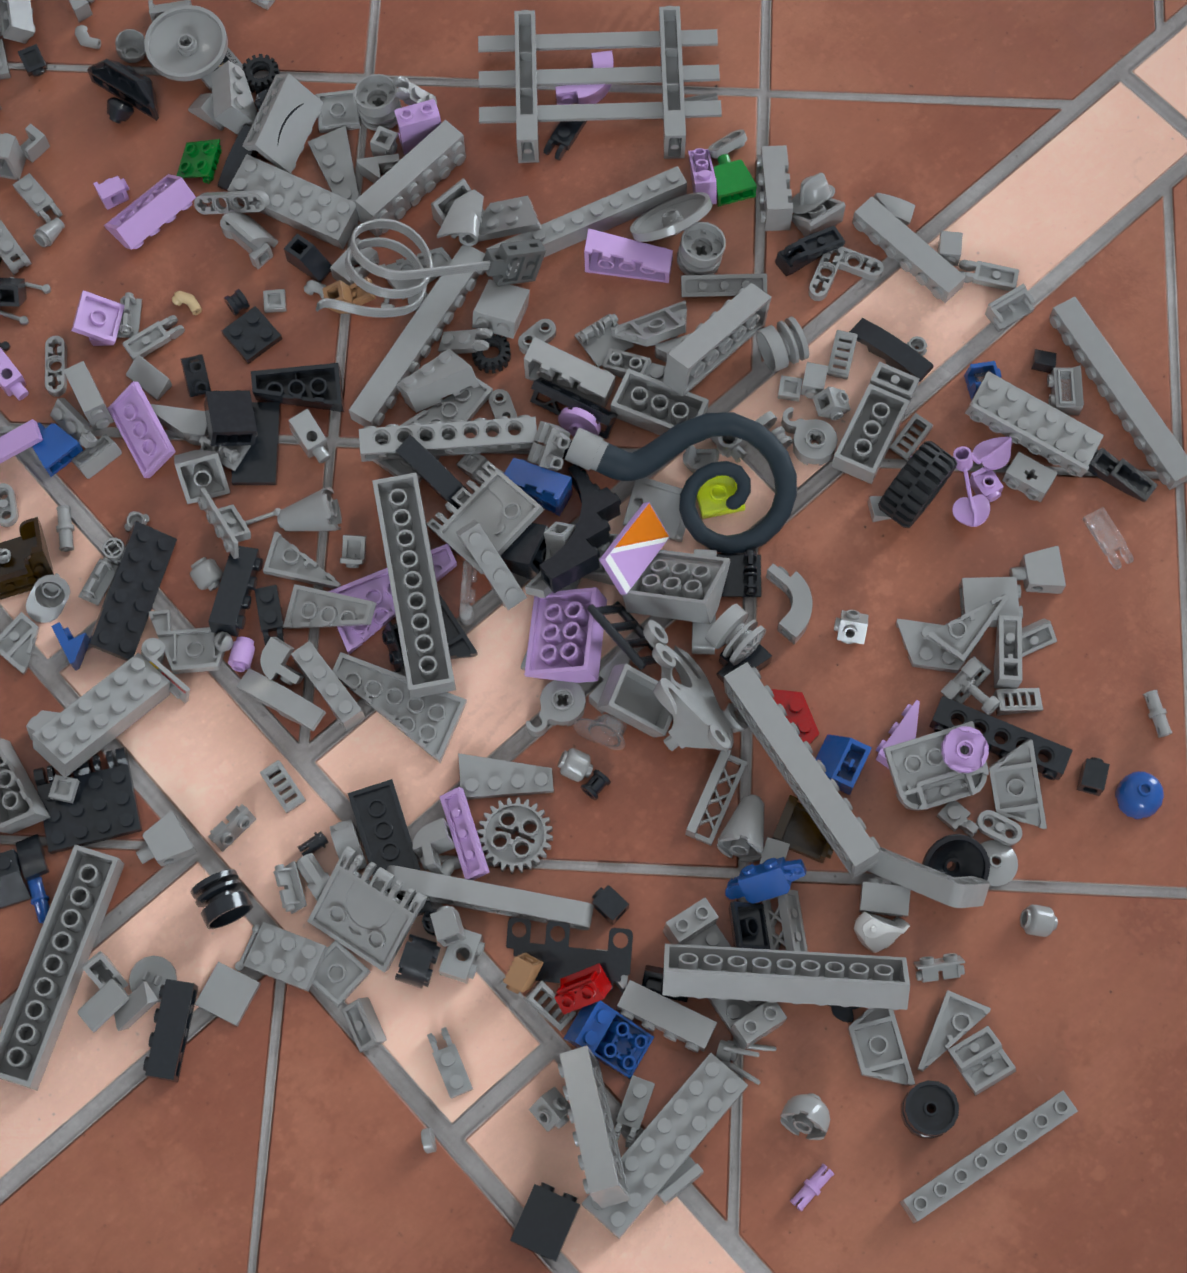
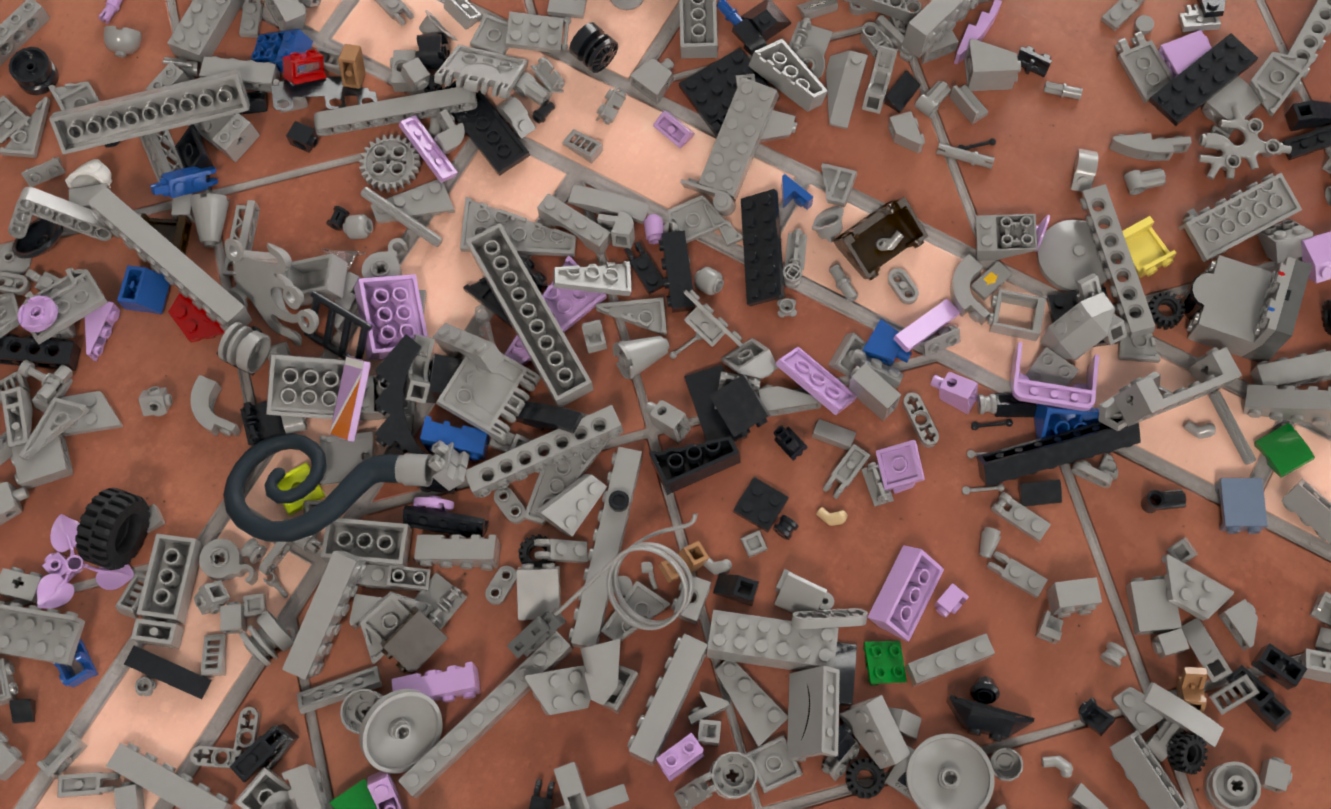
camera: 165 degrees right, 0 degrees up
none -> light grey hand [263,572,288,598]
none -> light grey axle [360,187,442,247]
none -> panel [380,607,448,674]
none -> light grey piece [419,10,458,41]
none -> black tile [608,490,629,512]
none -> lavender slope [653,111,695,148]
none -> light grey arch [905,634,995,687]

